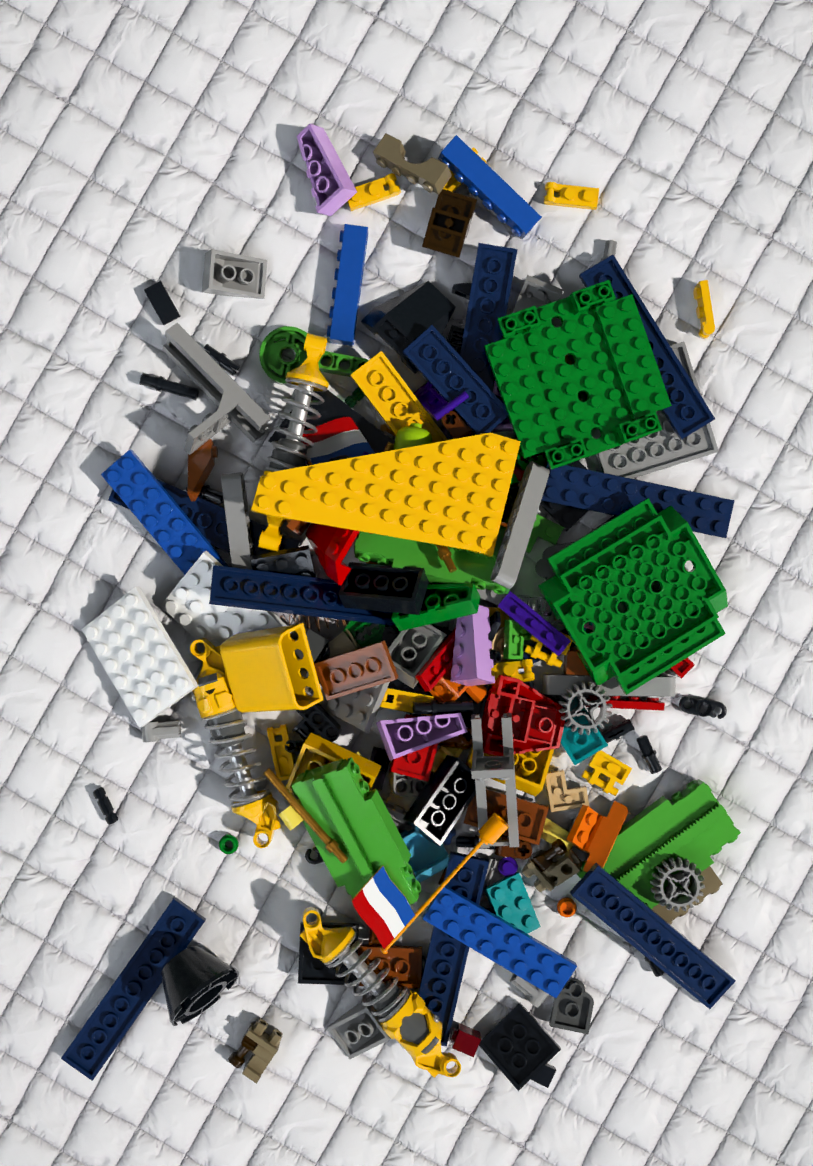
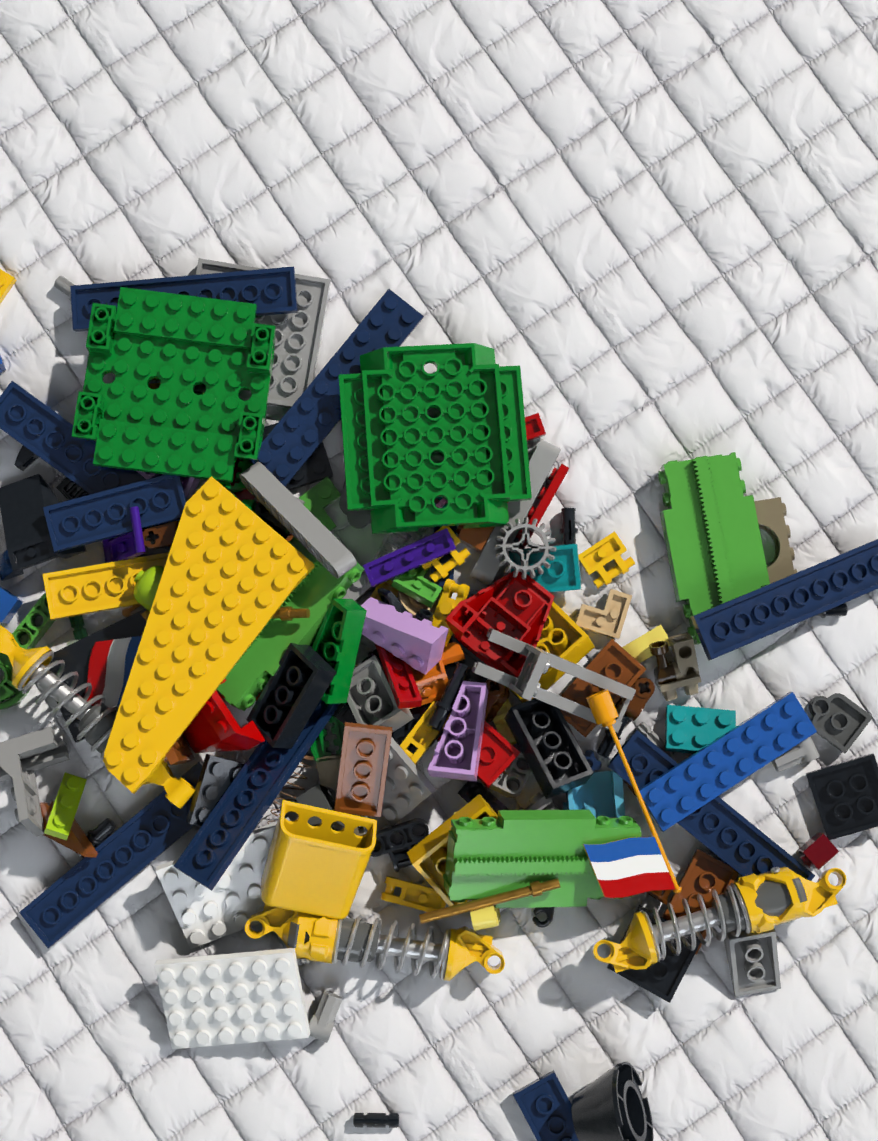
camera: 60 degrees left, 5 degrees down
blue plate [101,449,229,575] -> none
green plate [219,834,239,854] -> none
light grey beam [221,472,254,570] -> none
dark tan hips [228,1018,283,1084] -> none
black pin [285,740,304,756] -> none
dark purple plate [498,857,518,876] -> none
light grey bracket [512,275,563,313] -> none
orange plate [557,897,577,917] -> none
orange plate [566,800,628,873] -> none
black axle [636,735,662,774] -> none
light grey gear [650,857,705,912] -> none
black piece [679,696,727,719] -> none
yellow plate [693,280,715,339] -> none
none -> lime plate [44,772,87,840]

